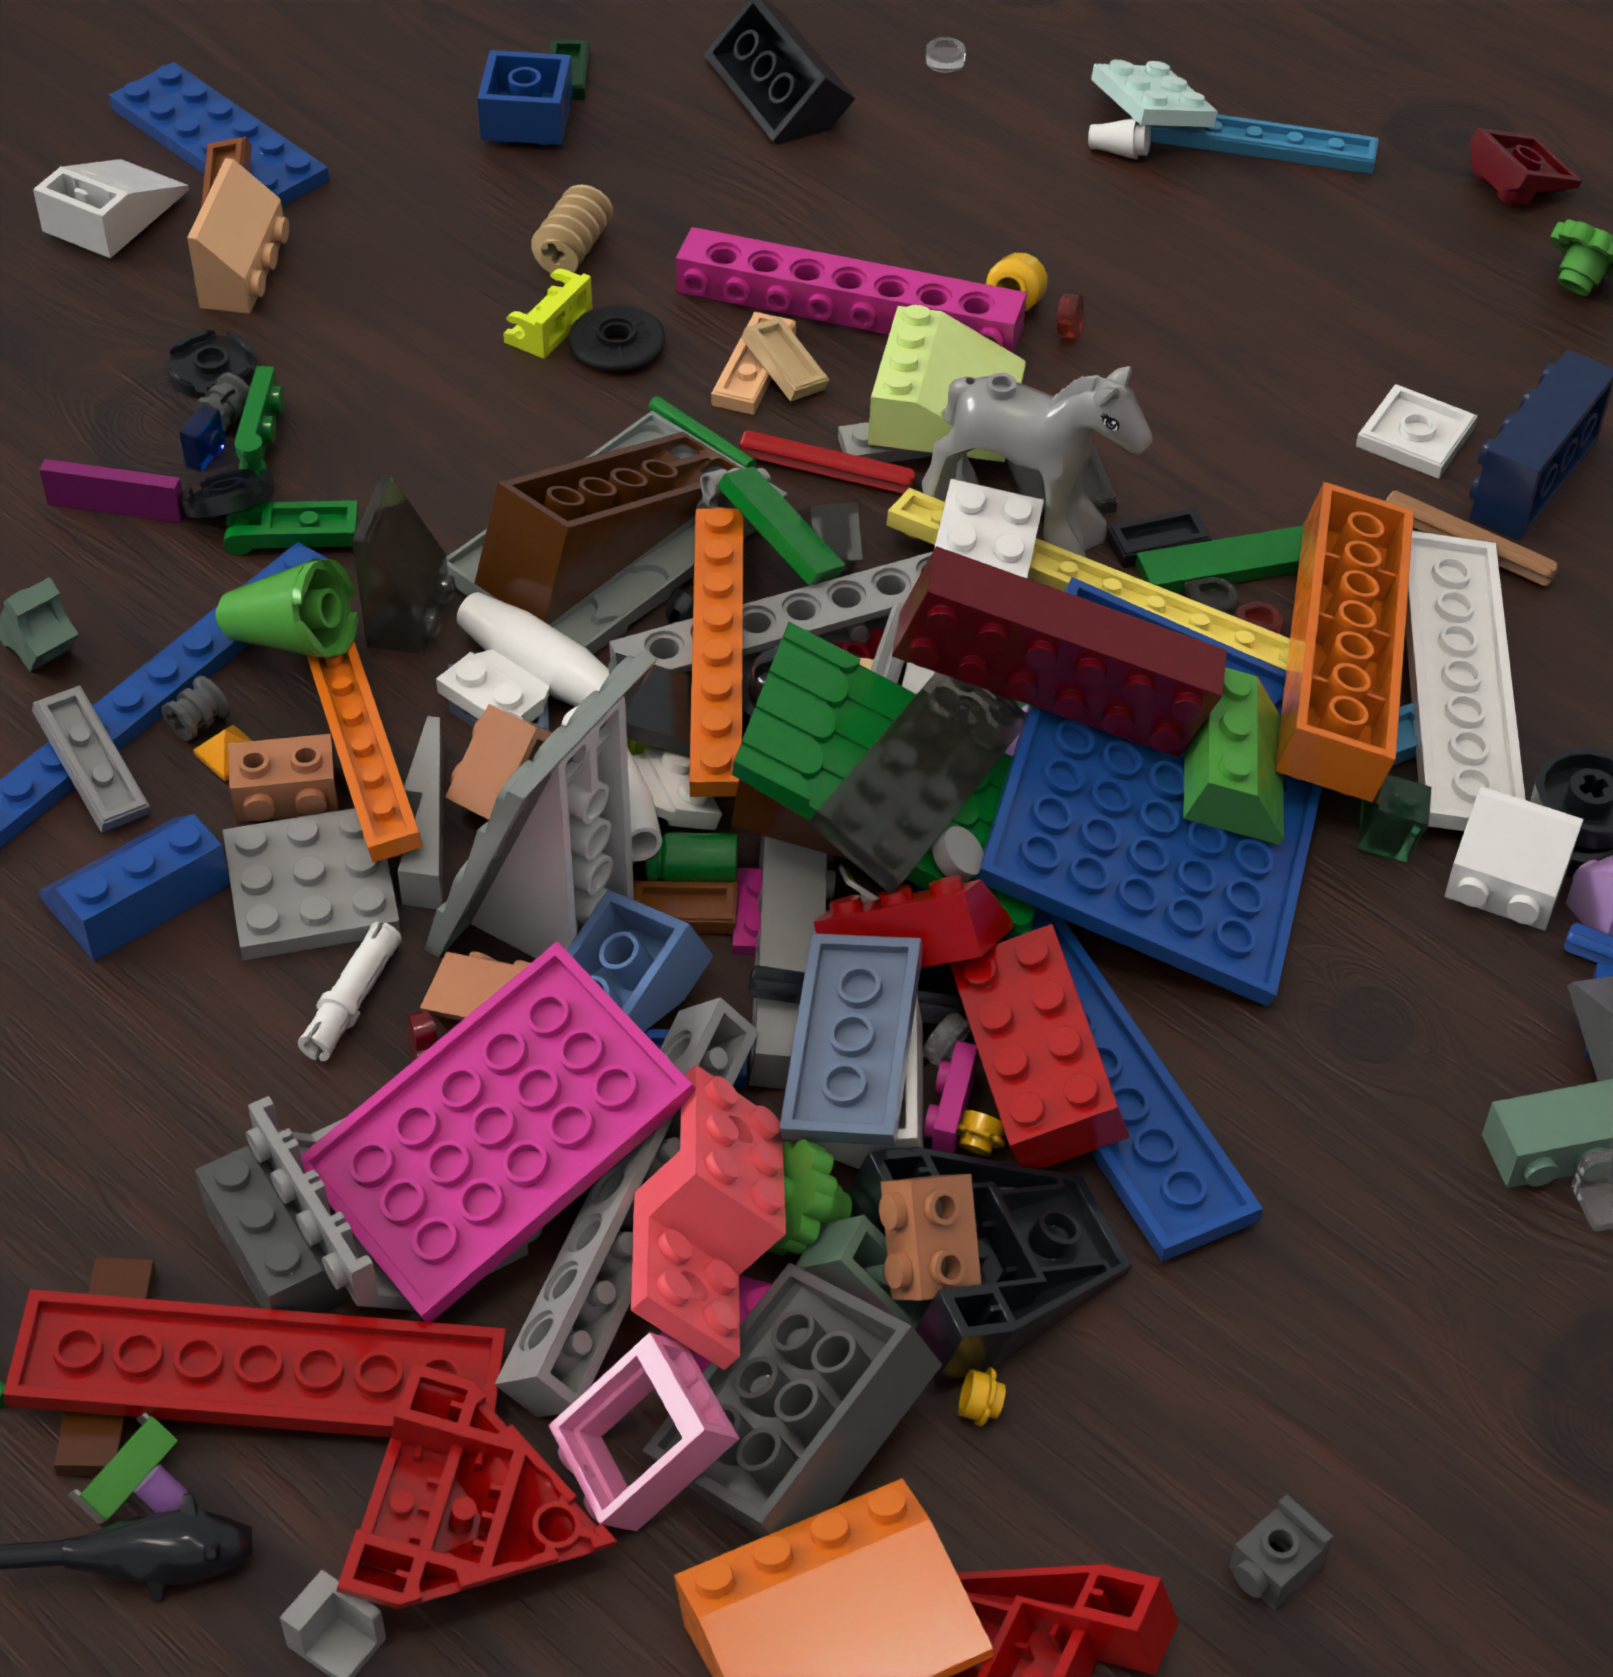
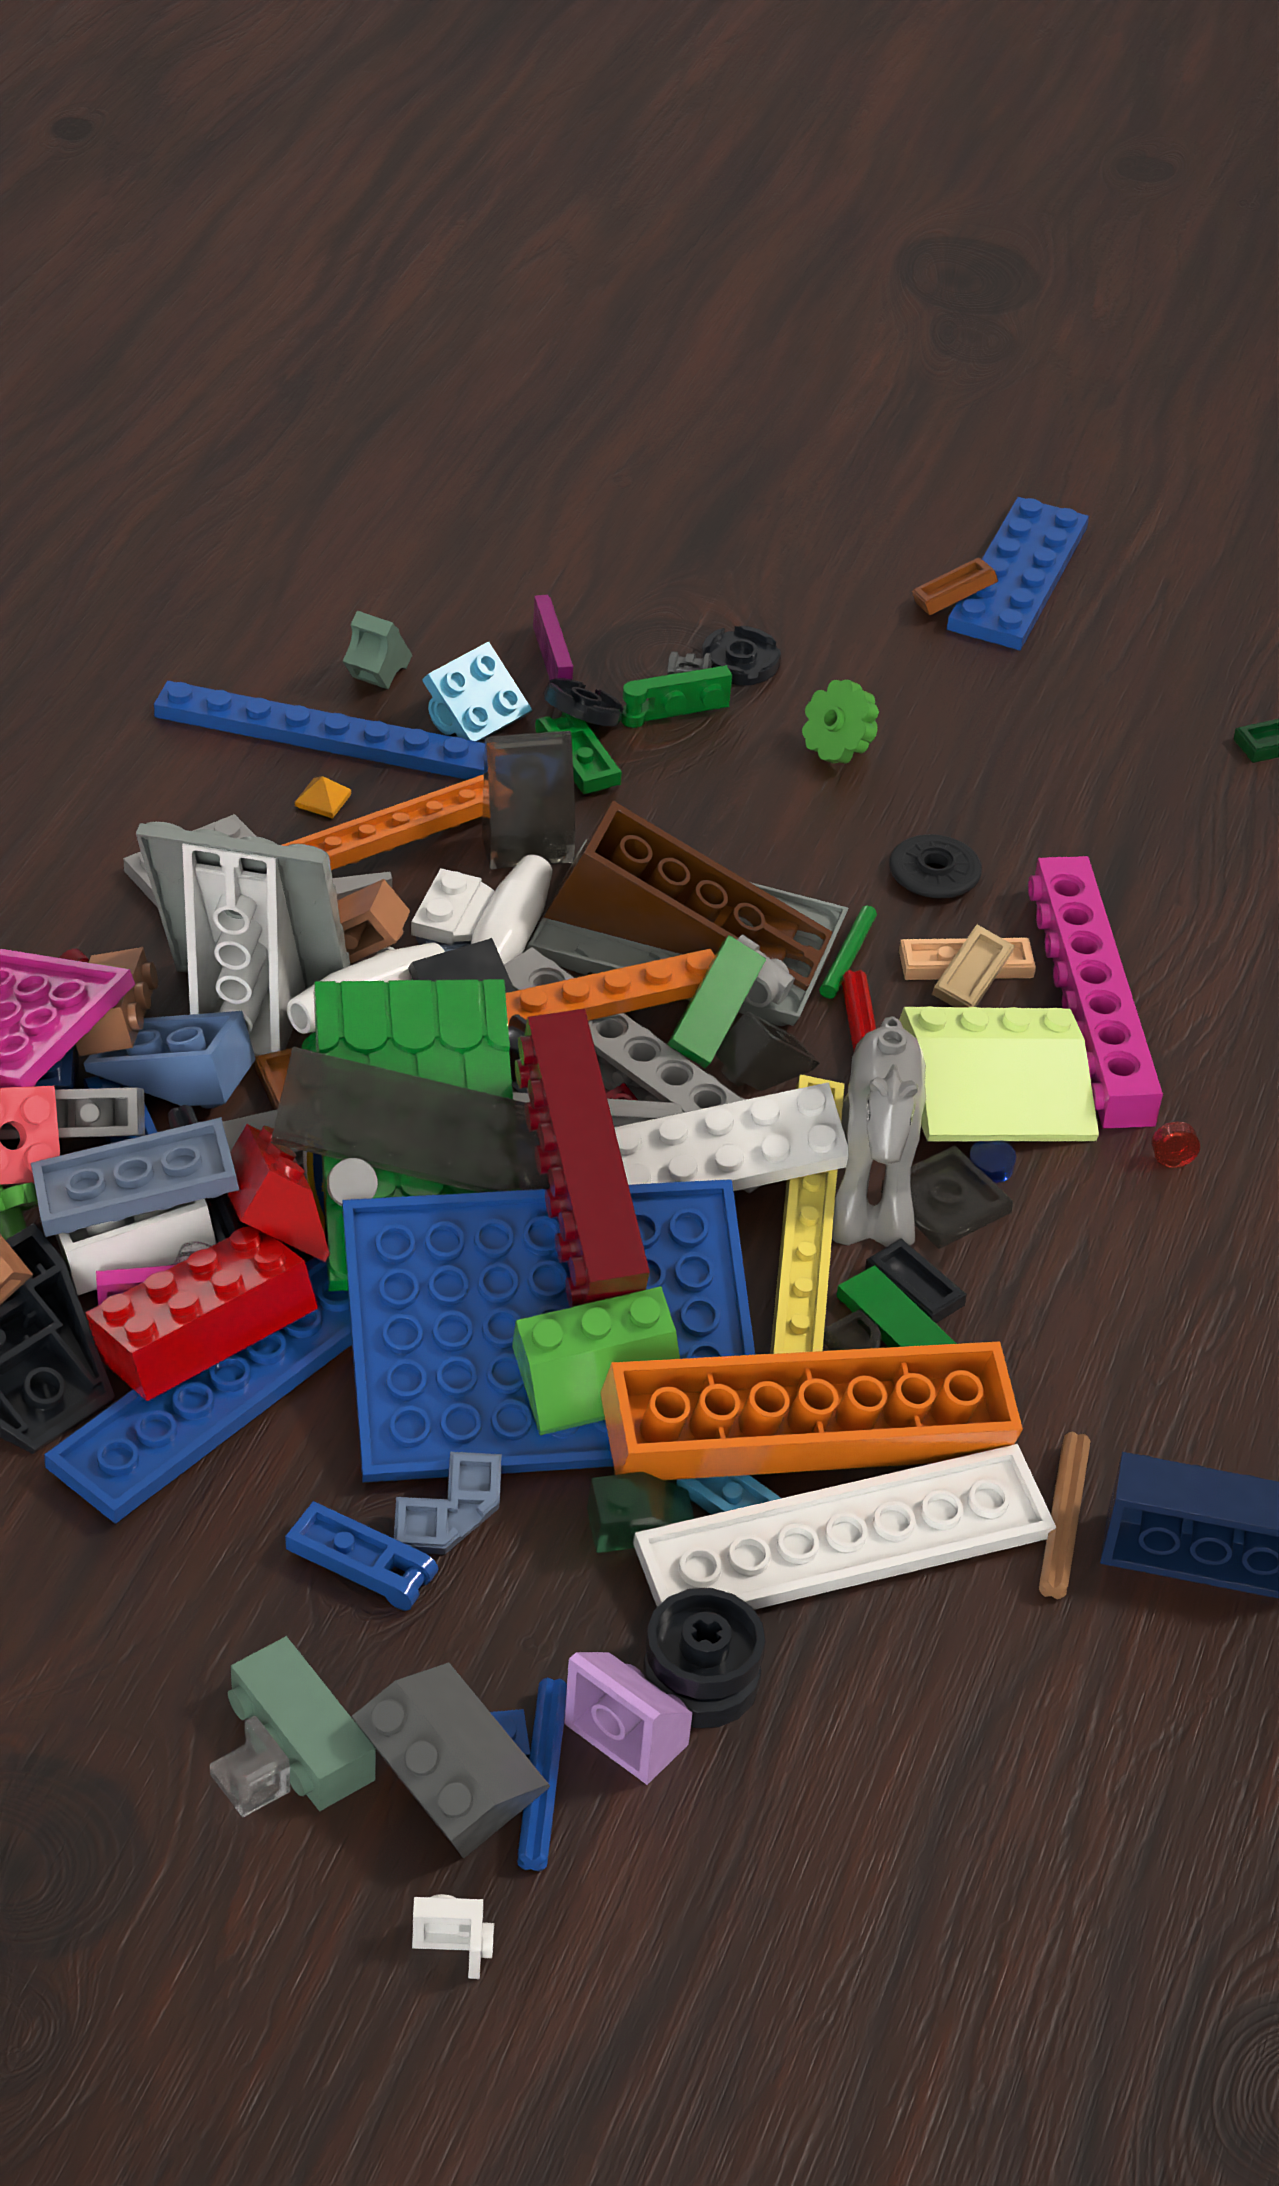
camera: 65 degrees right, 5 degrees down
light grey tile [32,685,150,833] -> none
white slope [33,159,189,258] -> none
blue slope [38,814,230,962] -> none
dark grey bush [161,676,230,742] -> none
clear blue plate [179,404,226,472] -> none
light nougat slope [187,158,289,314] -> none
bright green cone [216,559,358,659] -> none
nougat brick [228,734,339,823] -> none
white pin [298,922,402,1061] -> none
blue brick [477,50,573,146] -> none
neon yellow hinge [503,268,593,359] -> none
tan piece [531,184,613,273] -> none
yellow head [986,253,1048,312] -> none
white tile [1356,384,1478,479] -> none
white slope [1444,786,1583,931] -> none
none -> blue plate [285,1501,438,1611]
none -> sand blue tile [394,1452,502,1555]
none -> plate [422,642,532,742]
none -> bright green plant [802,680,879,764]

